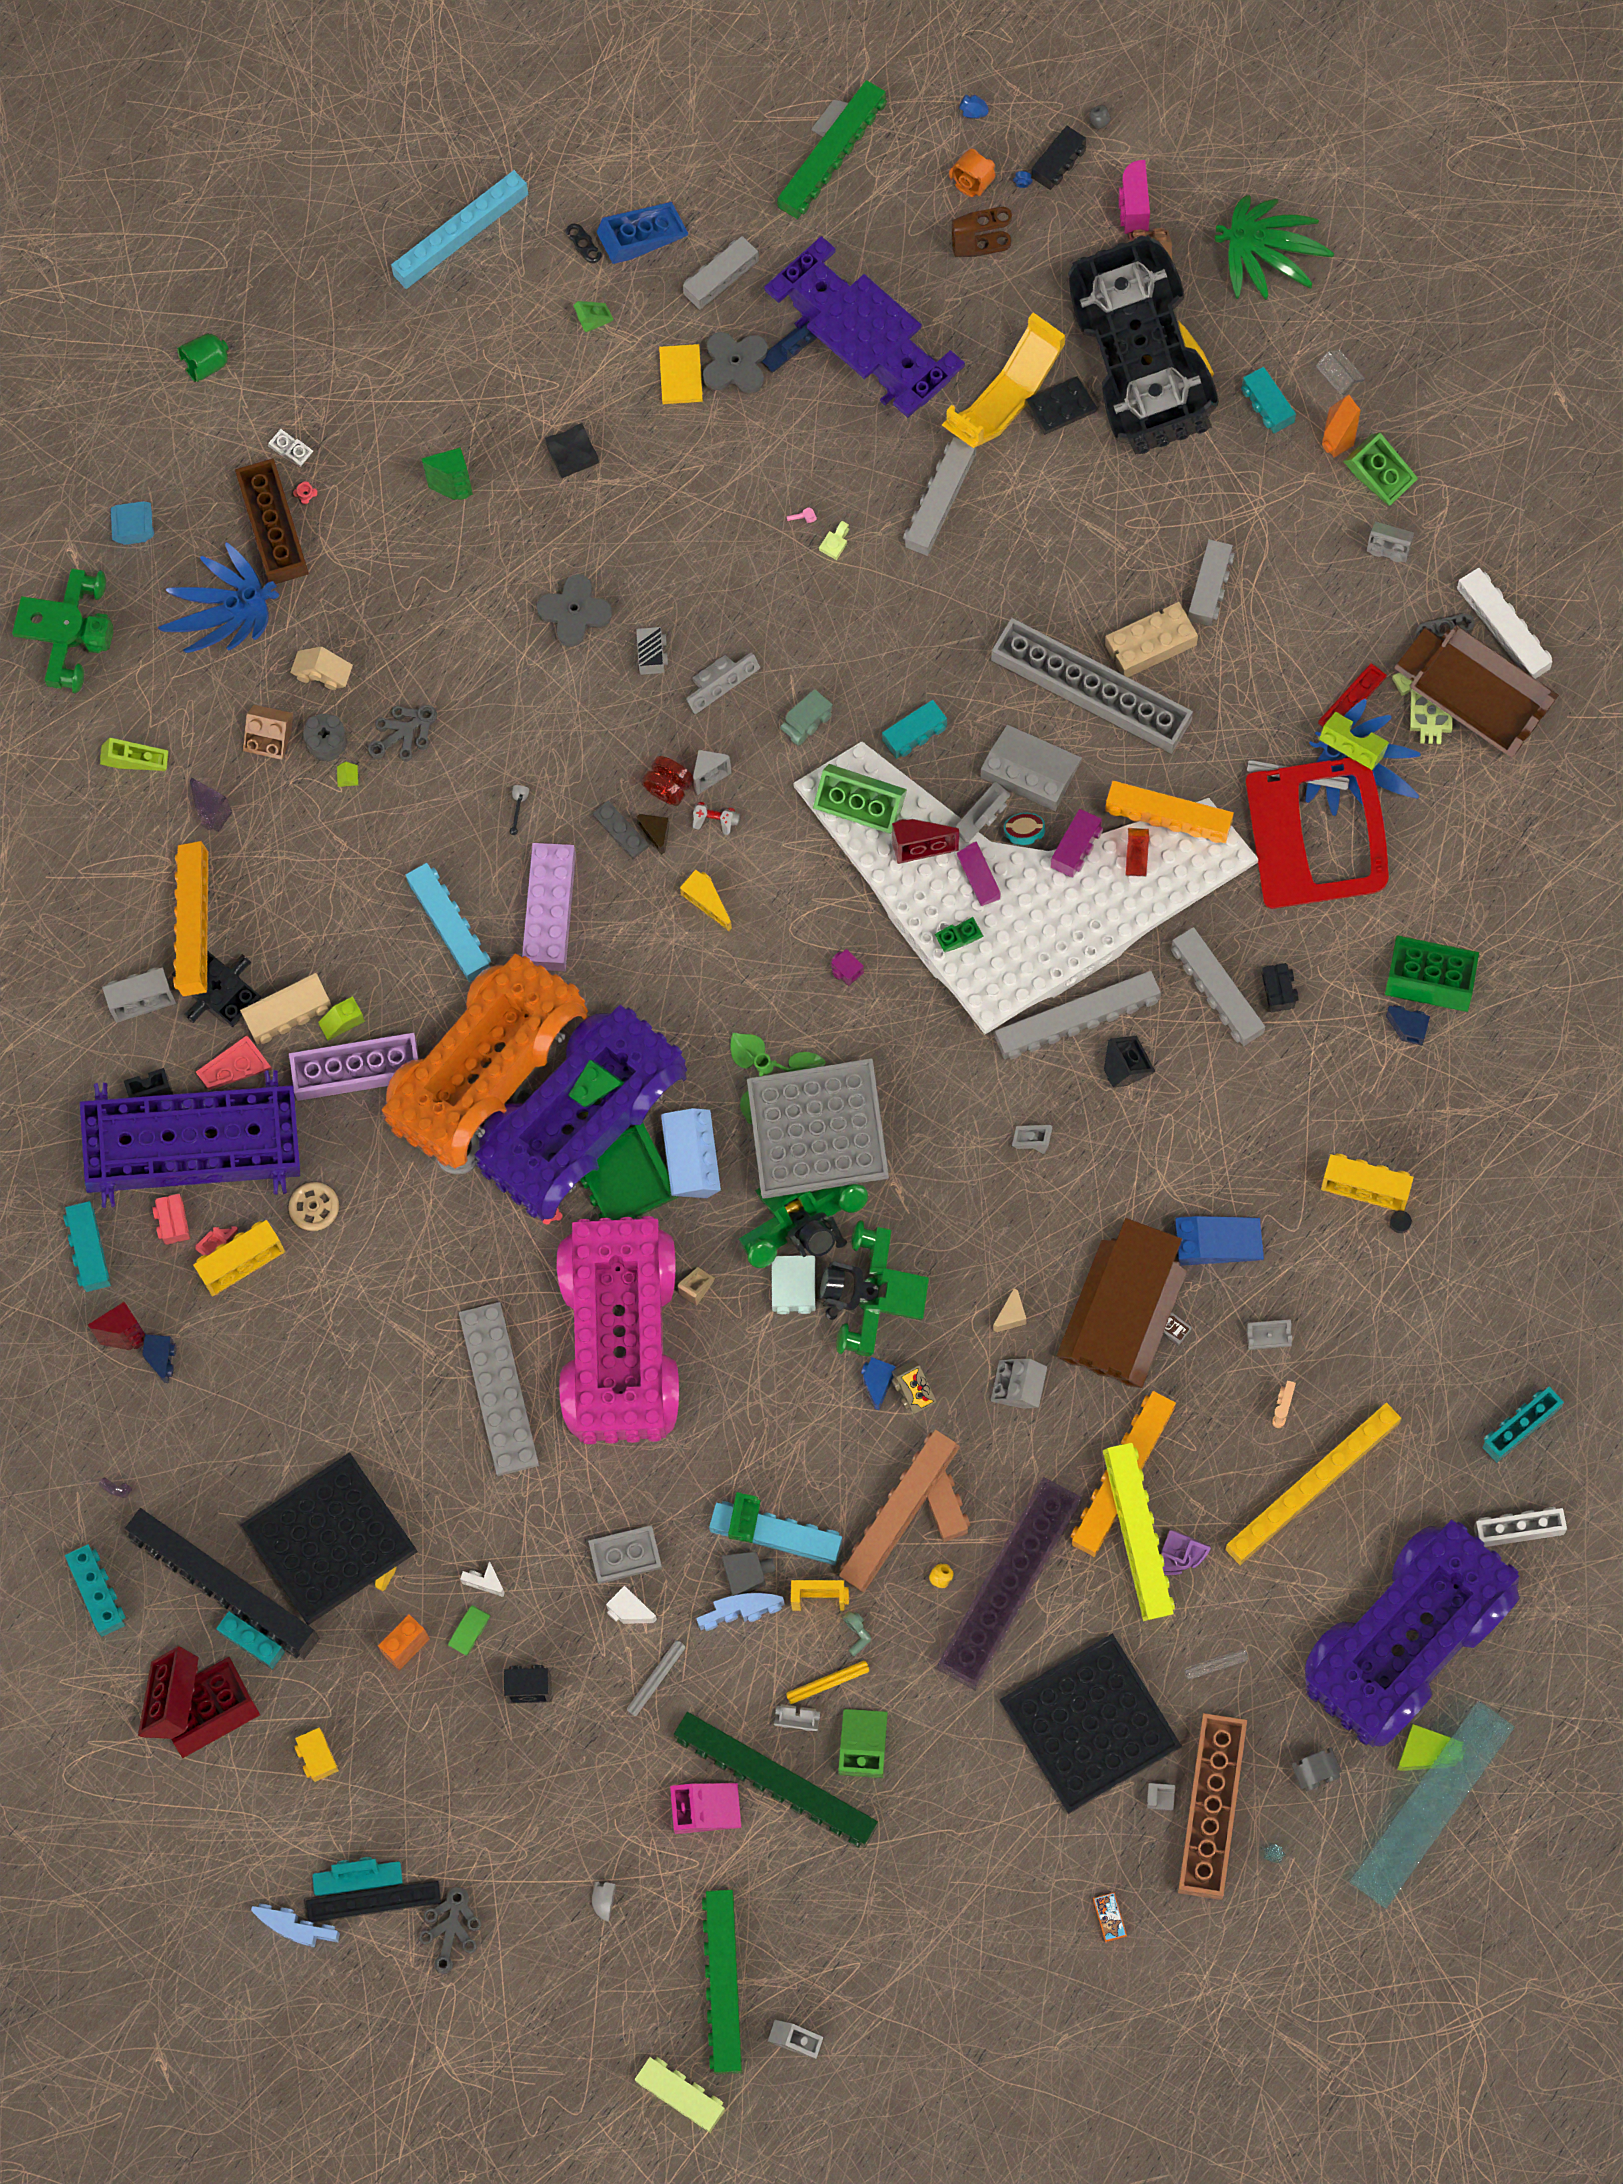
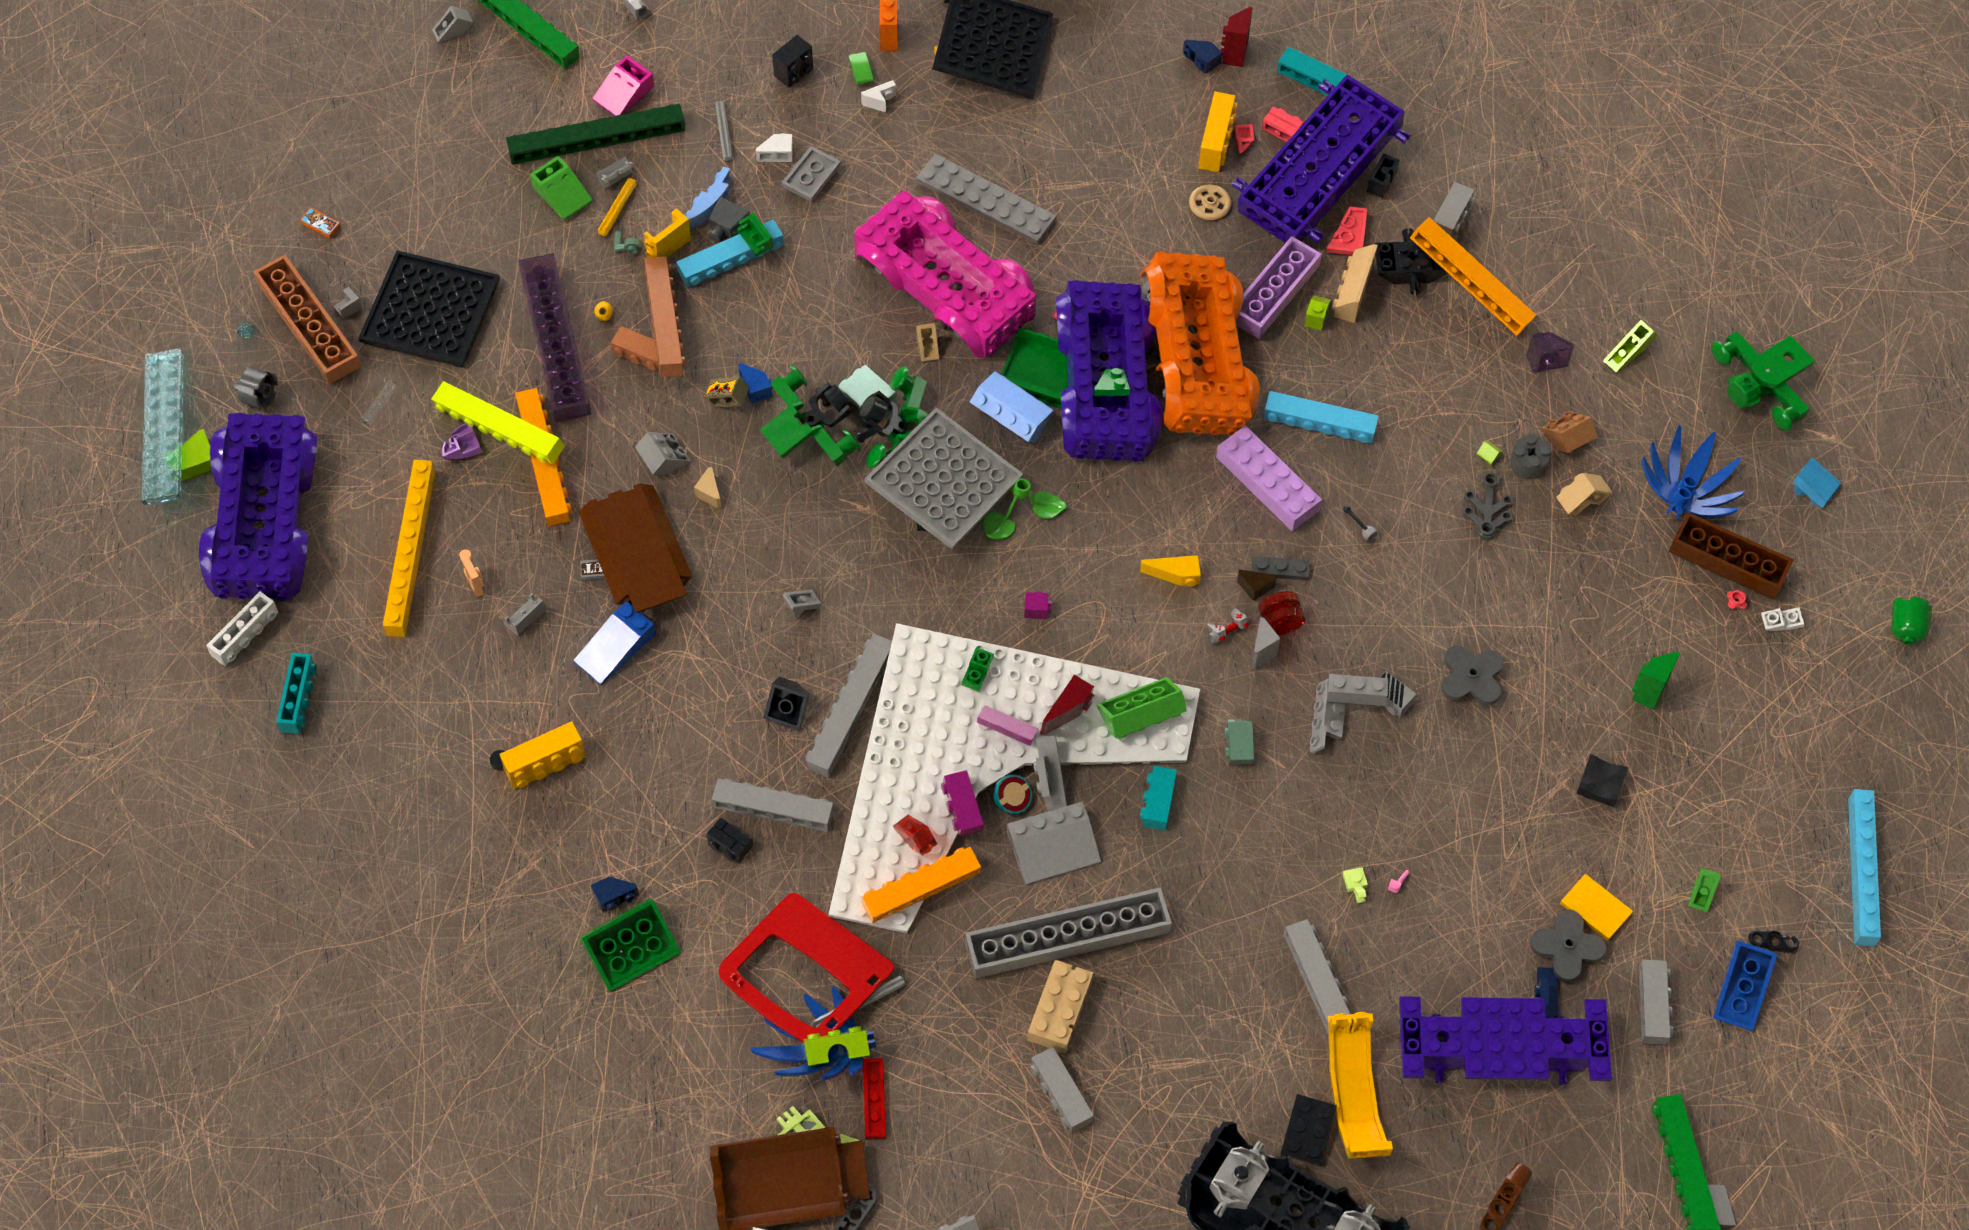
camera: 130 degrees right, 10 degrees down
none -> light grey brick [1326,674,1388,706]

